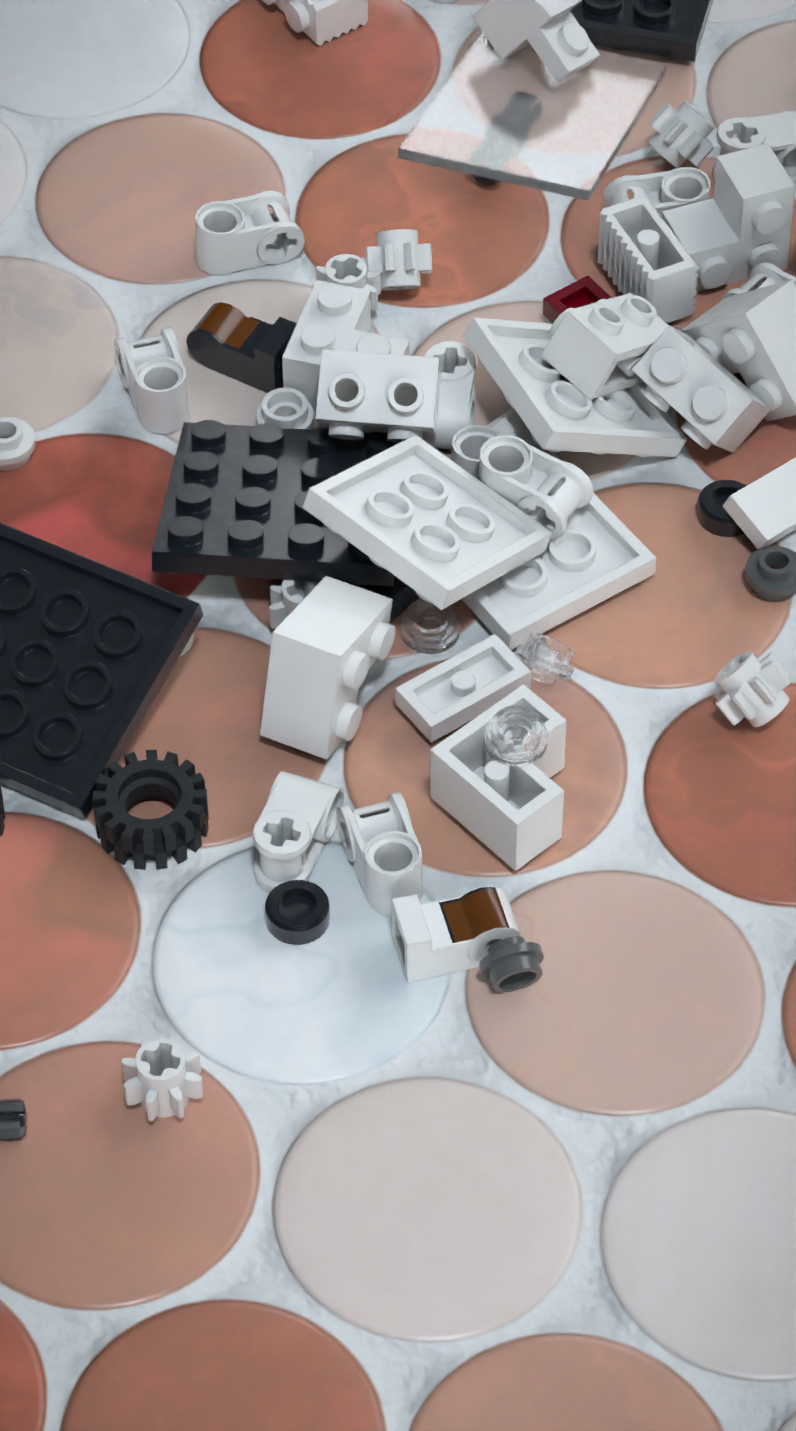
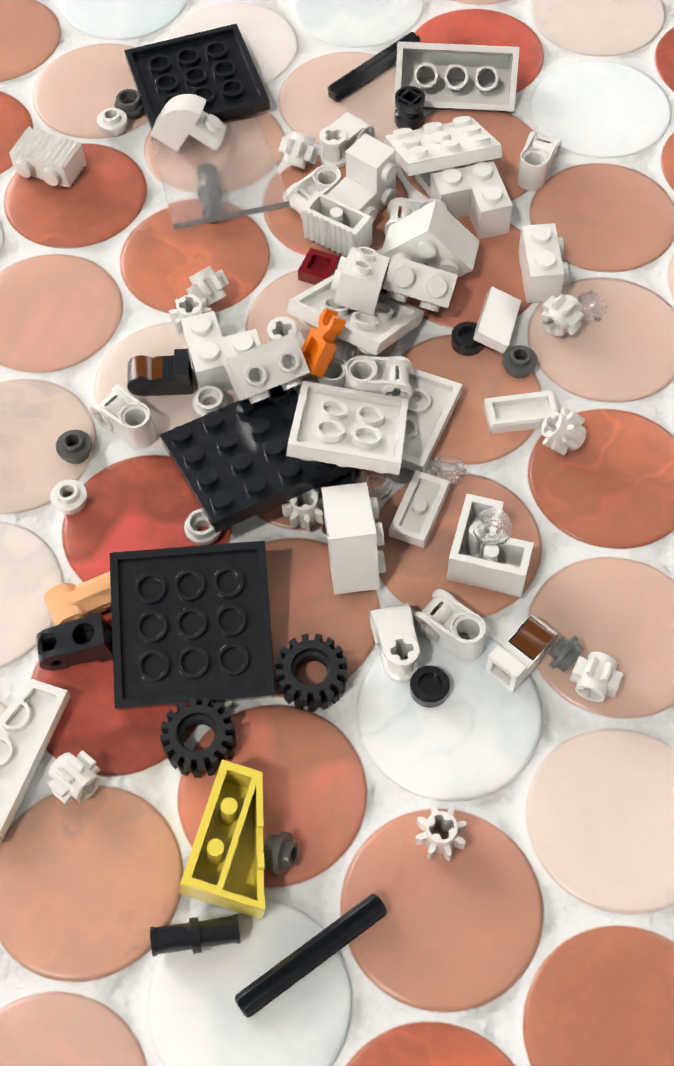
camera: 30 degrees left, 10 degrees up
white piece [195,191,305,276] -> none
none -> dark grey plate [56,430,92,464]
none -> white plate [184,509,221,545]
none -> orange plate [301,308,346,377]
none -> white tile [483,390,559,434]
none -> white gear [570,652,624,702]

